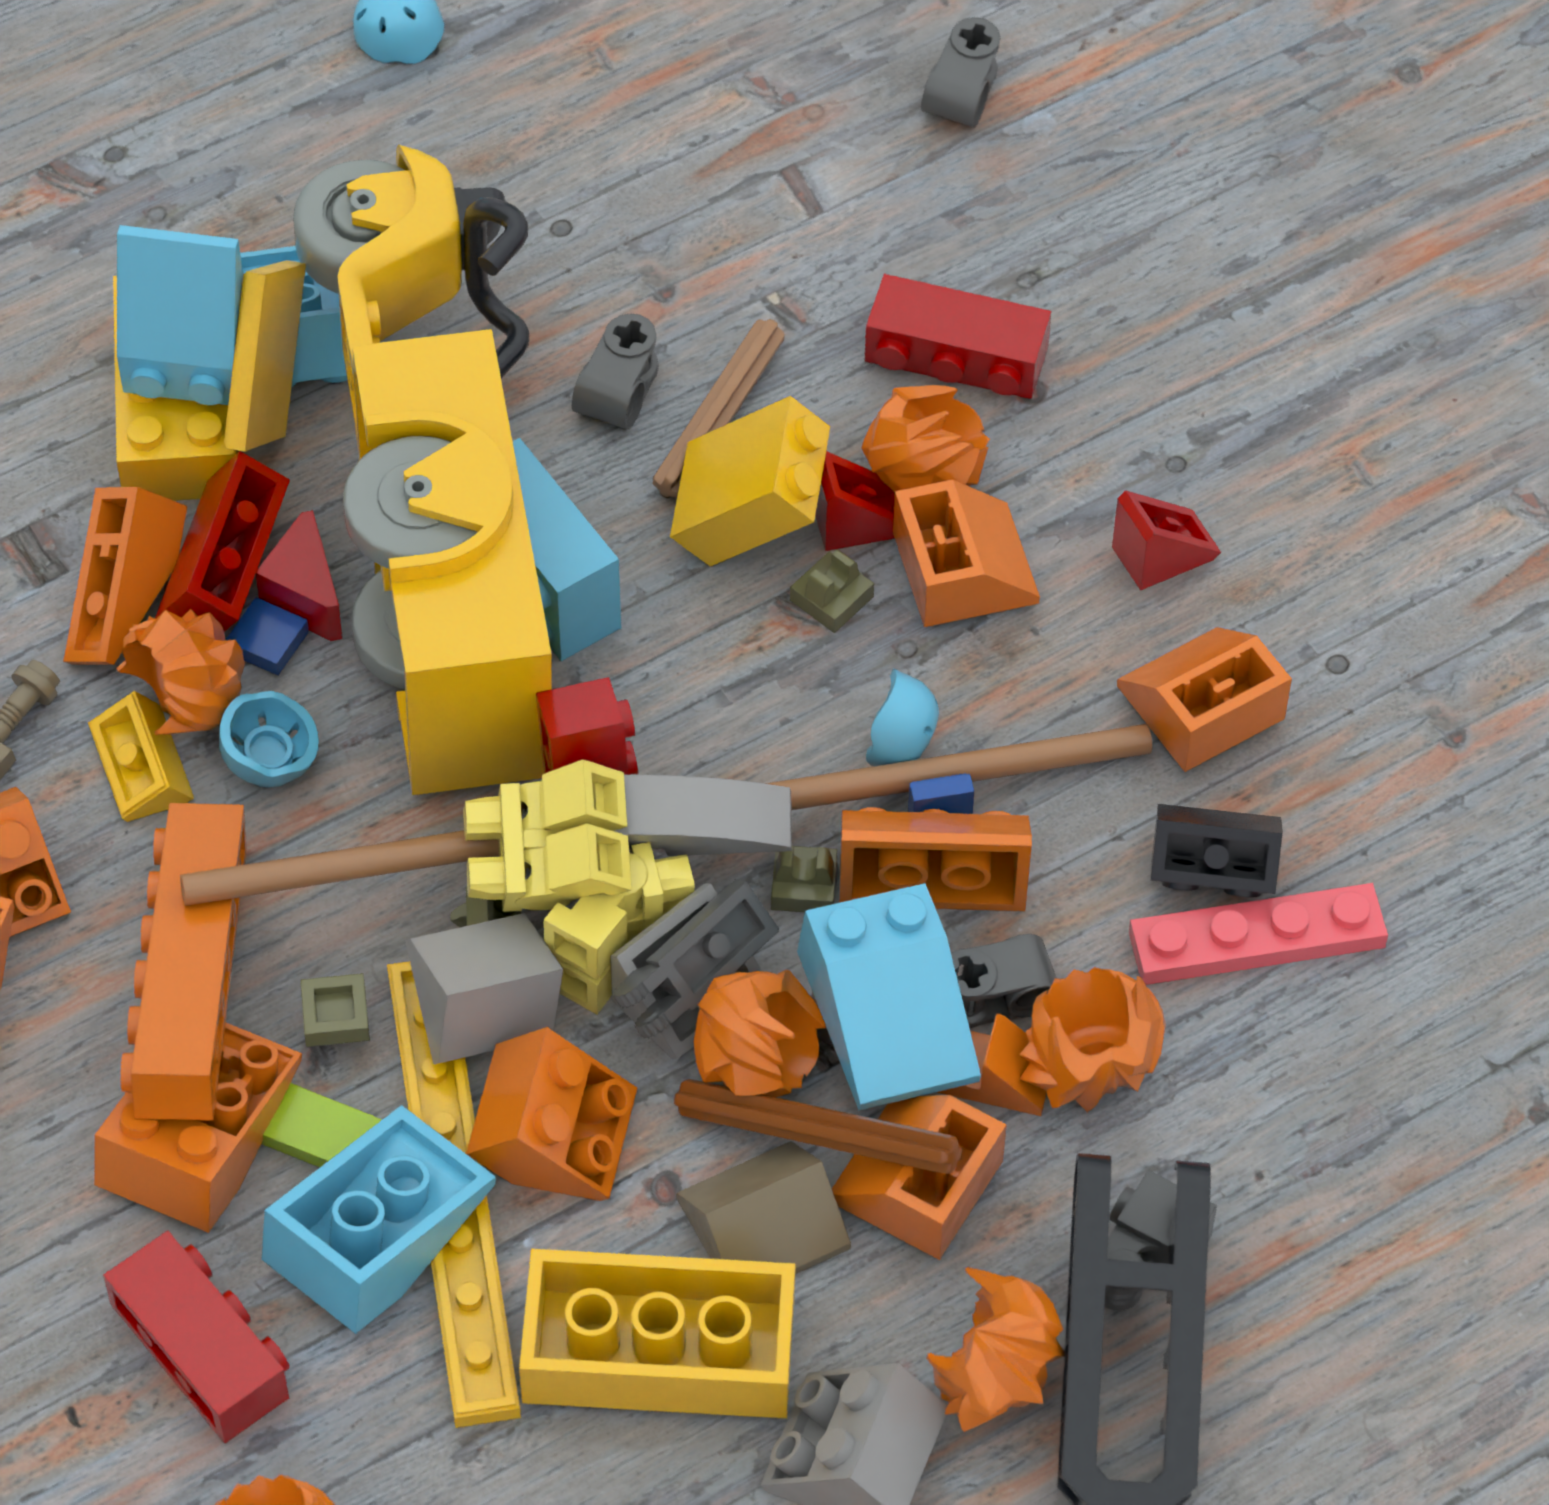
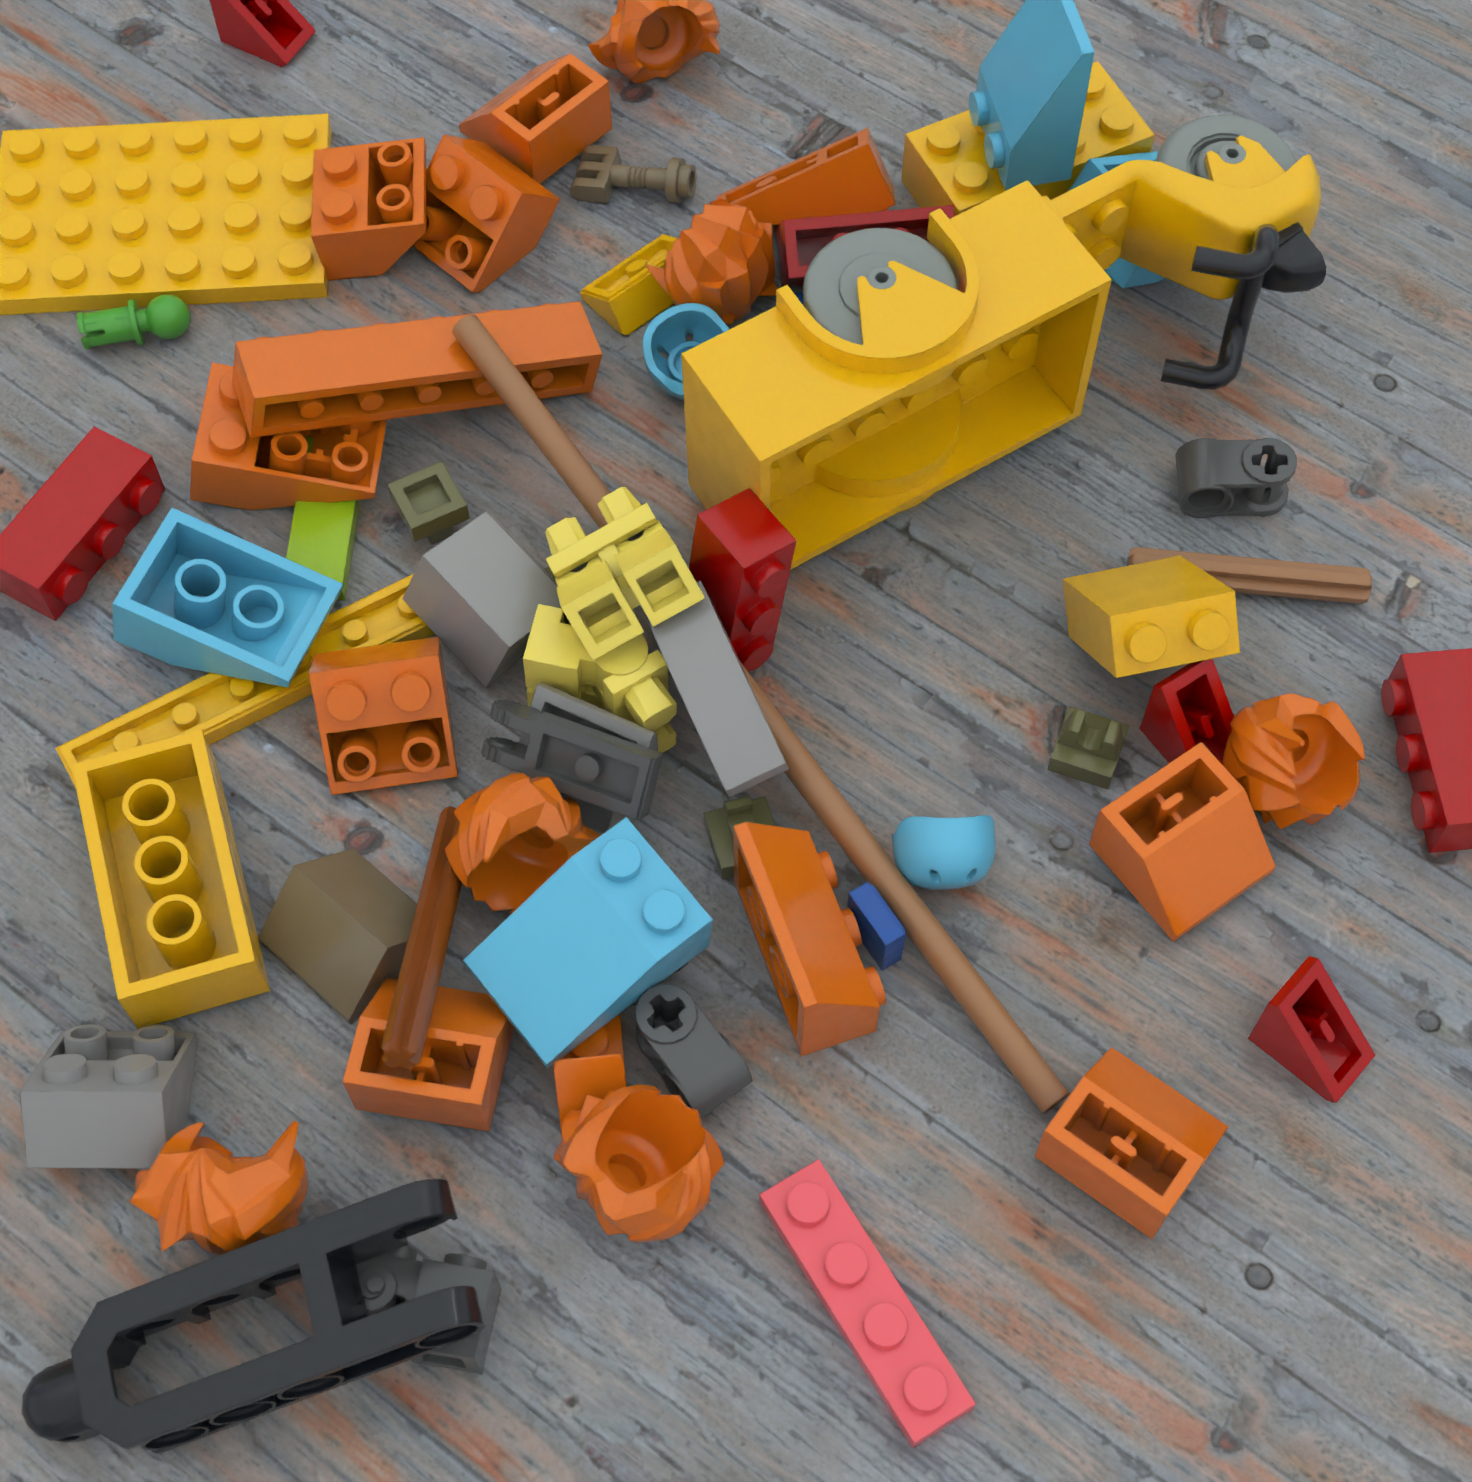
camera: 70 degrees right, 5 degrees up
yellow tile [224,260,306,452] -> none
medium azure slope [513,437,621,661] -> none
black brick [1151,804,1283,897] -> none

